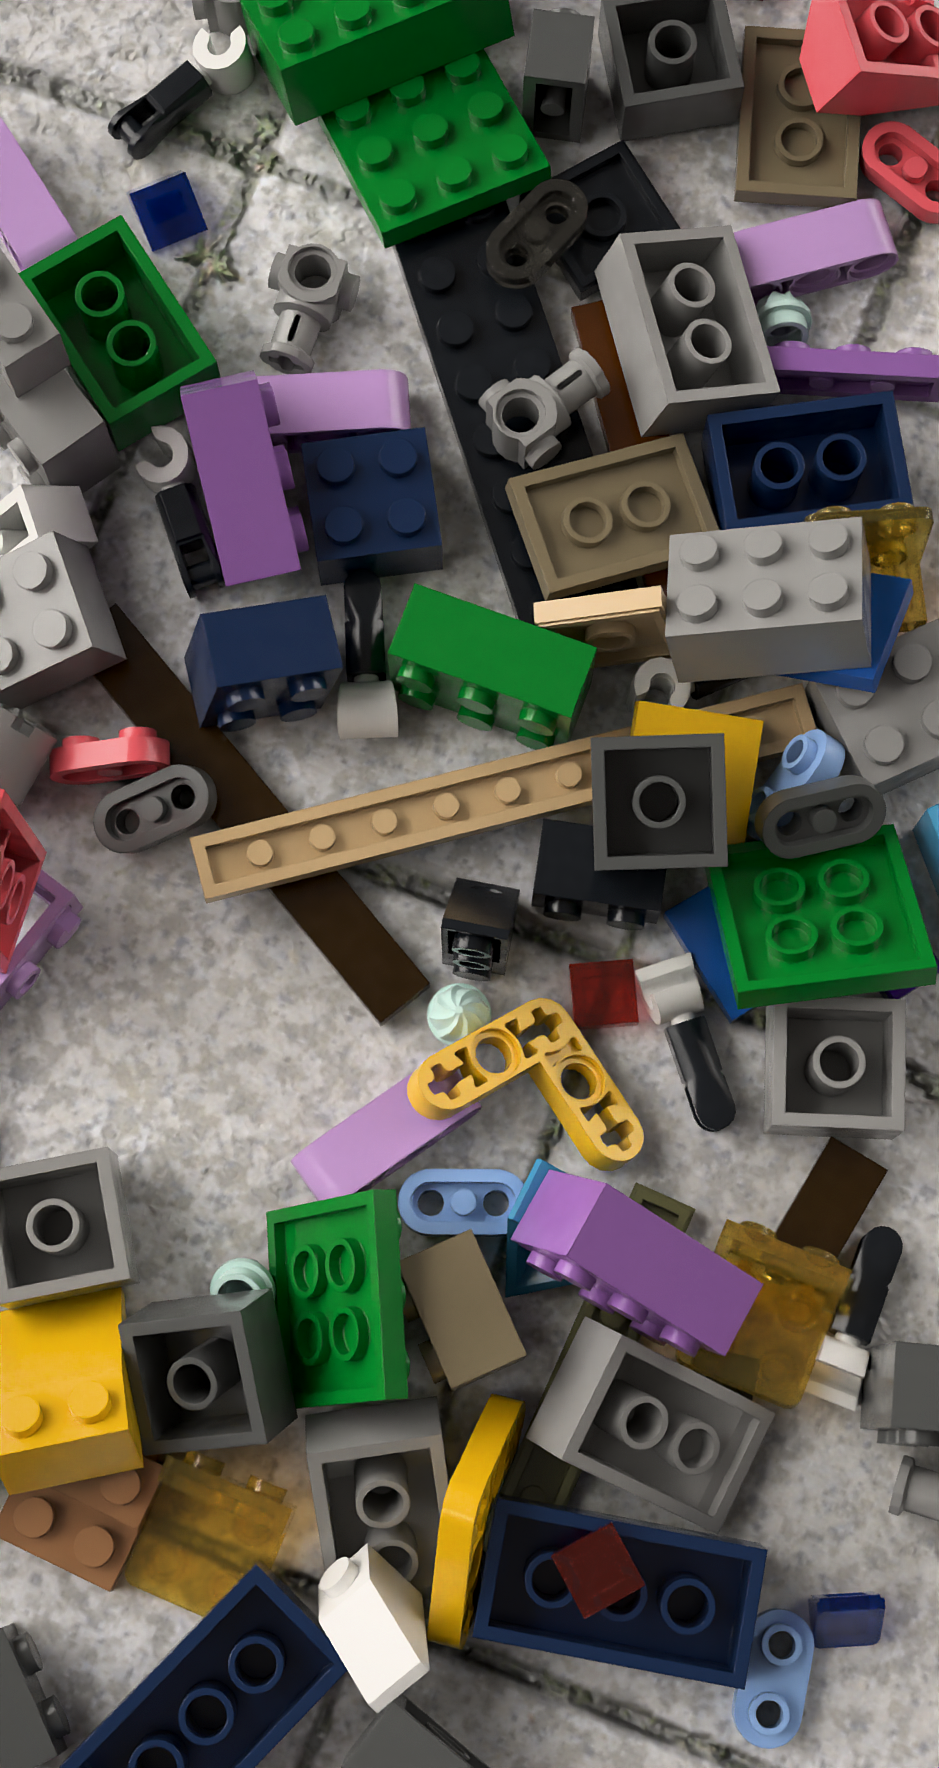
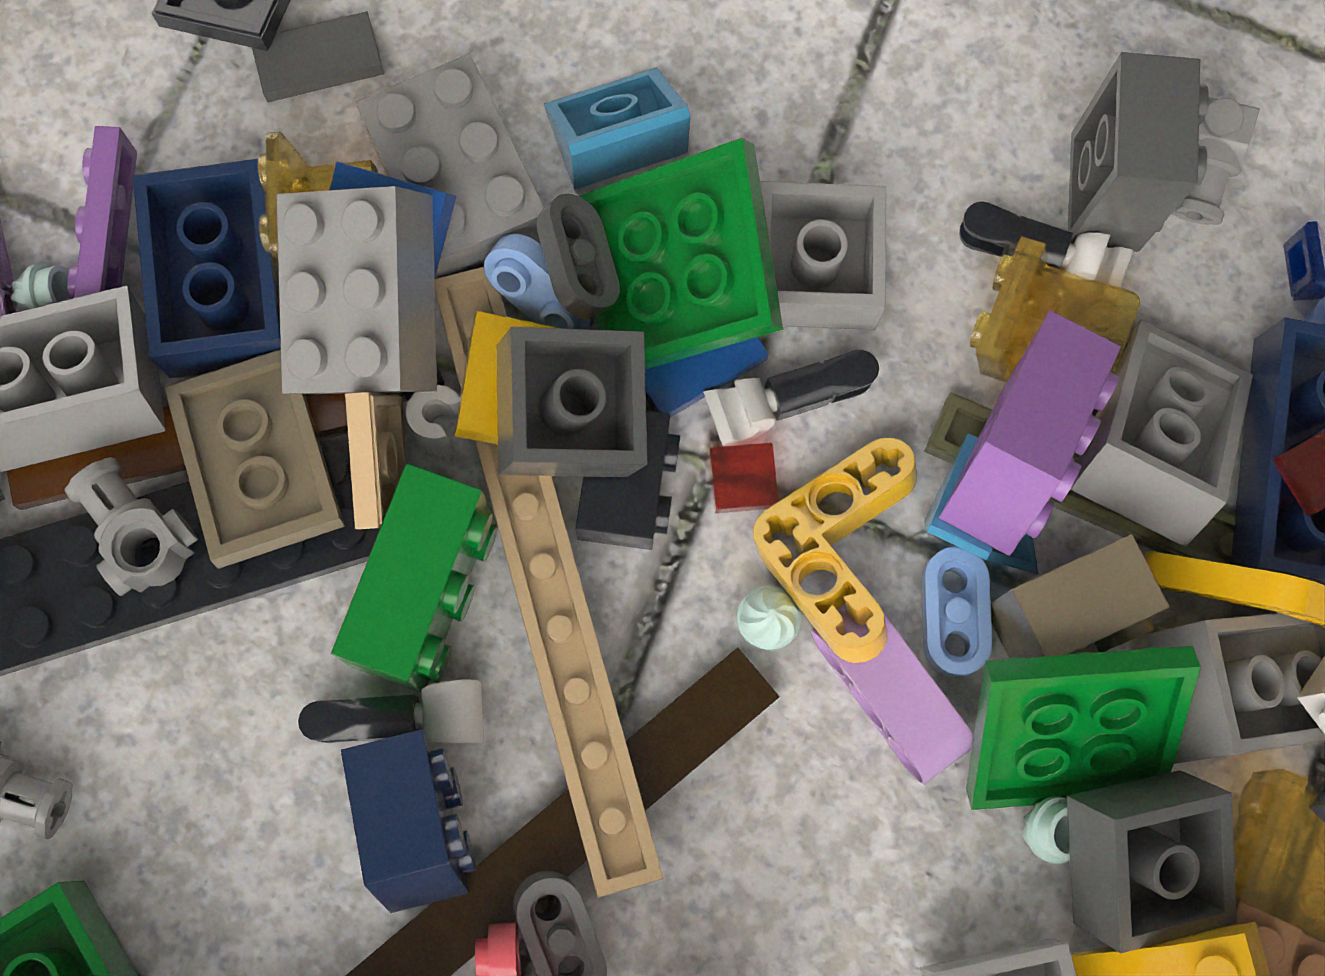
camera: 95 degrees left, 0 degrees up
black piece [133,425,226,599] -> none
medium lavender brick [180,370,309,587] -> none
lavender beam [256,369,411,454] -> none
dark blue brick [301,427,443,586] -> none
black slope [441,878,520,981] -> none
dark brown tile [764,1136,888,1283] -> none

